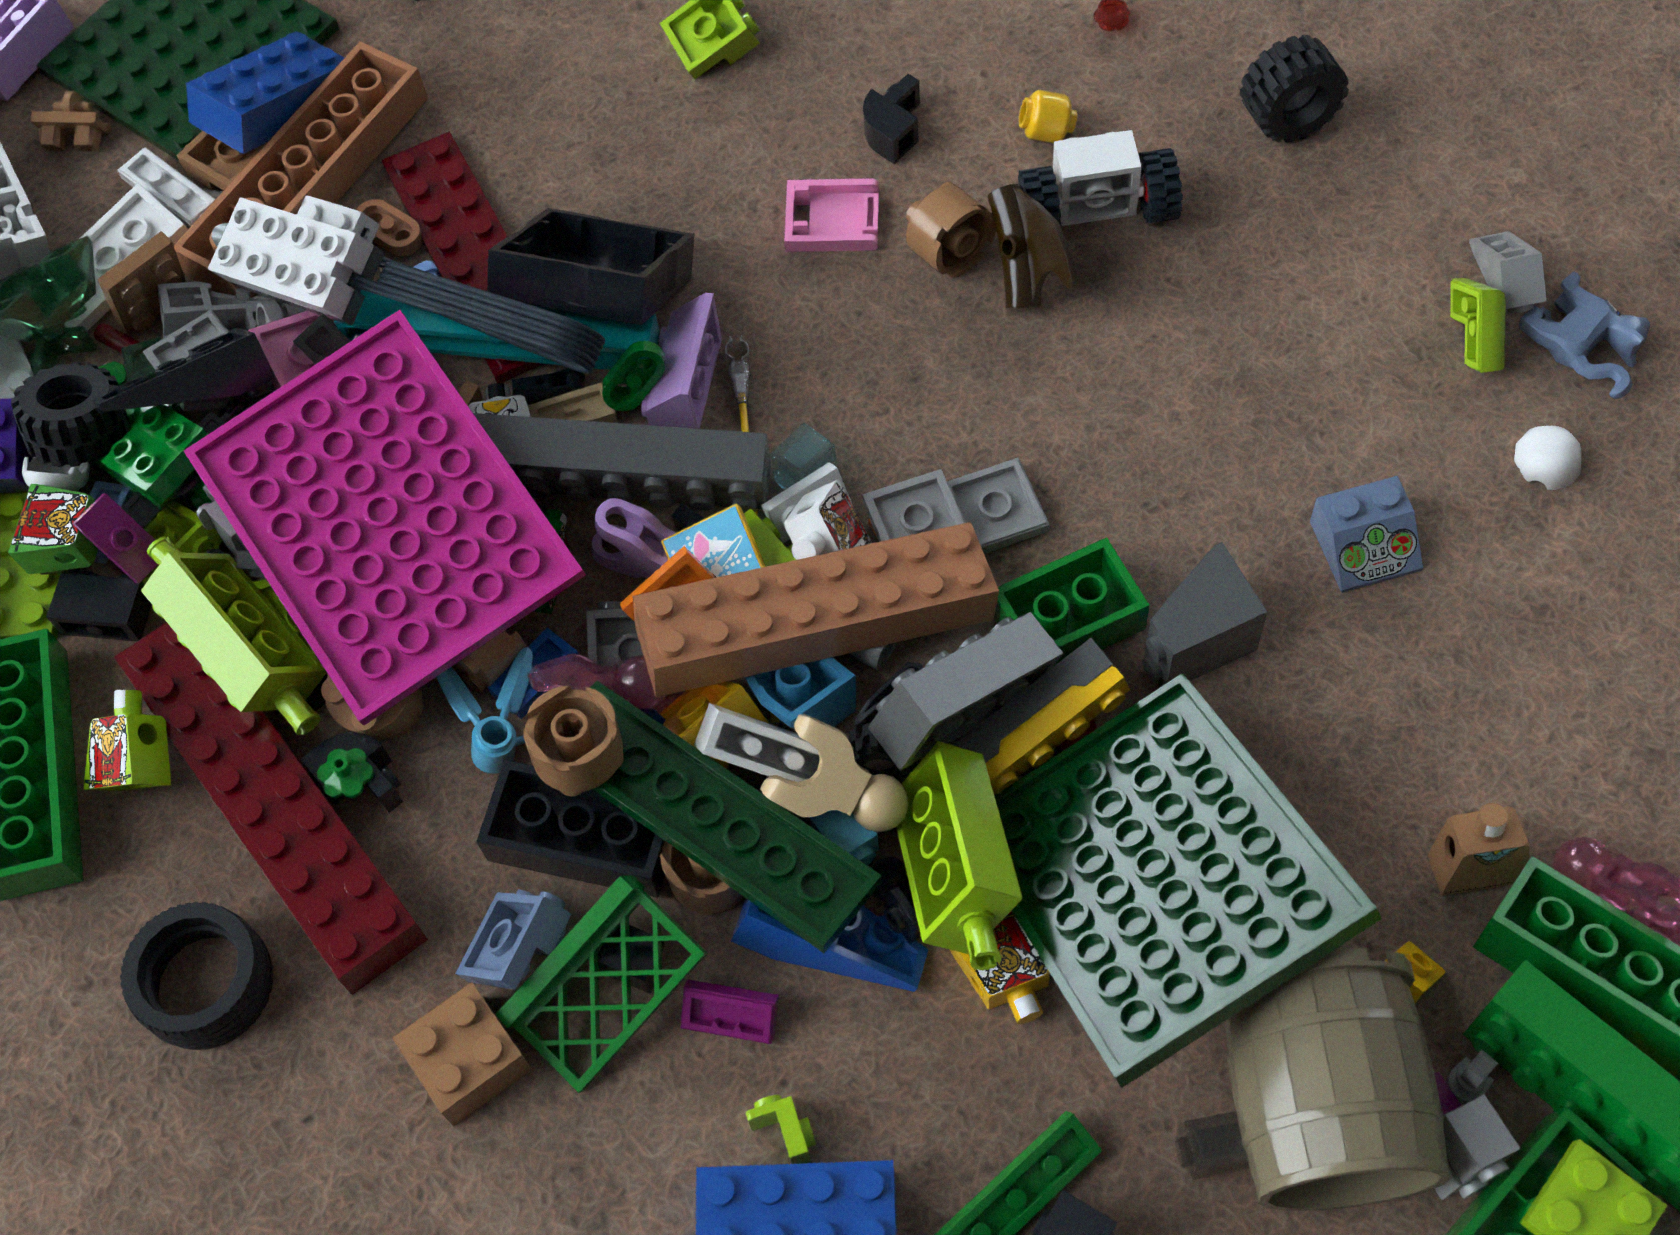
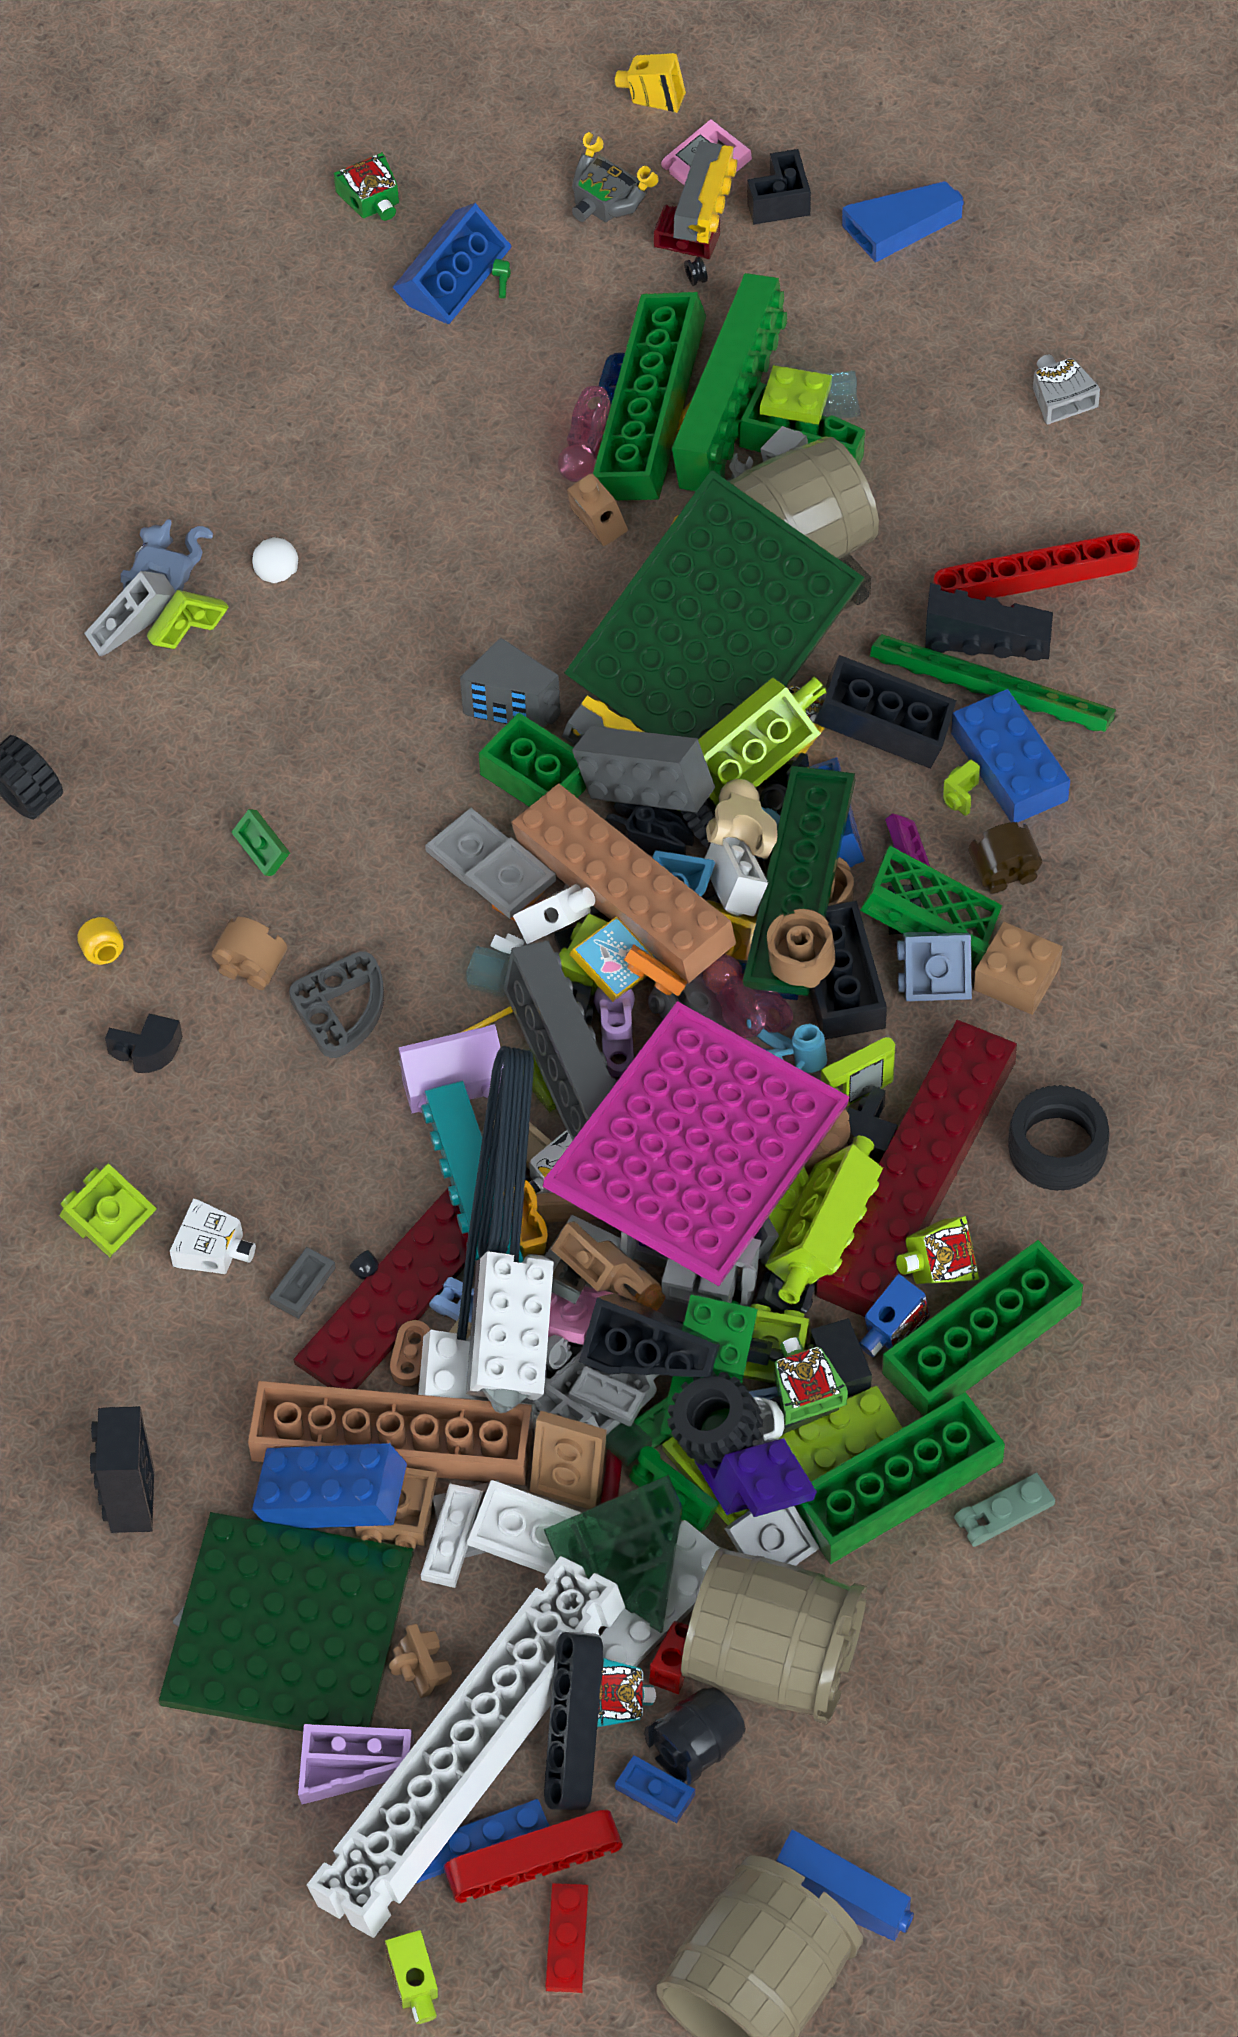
camera: 120 degrees left, 5 degrees down
magenta plate [72,493,158,583] -> none
green plant [317,748,374,799] -> none
black tile [487,208,695,326] -> none
green plate [602,341,665,411] -> none
bright pink container [784,178,879,252] -> none
dark brown pin [987,184,1078,308] -> none
brick [1018,130,1183,227] -> none
sand blue slope [1310,476,1423,593] -> none
none -> white torso [170,1198,256,1274]
none -> green plate [231,809,290,876]
none -> dark grey plate [269,1247,336,1319]
none -> dark grey beam [289,952,384,1058]
none -> black hinge [349,1250,379,1280]
none -> light orange brick [503,1180,548,1260]
none -> black brick [814,655,957,769]
none -> lime container [821,1037,895,1107]
none -> blue torso [859,1274,930,1357]
none -> dark brown brick [968,822,1042,894]

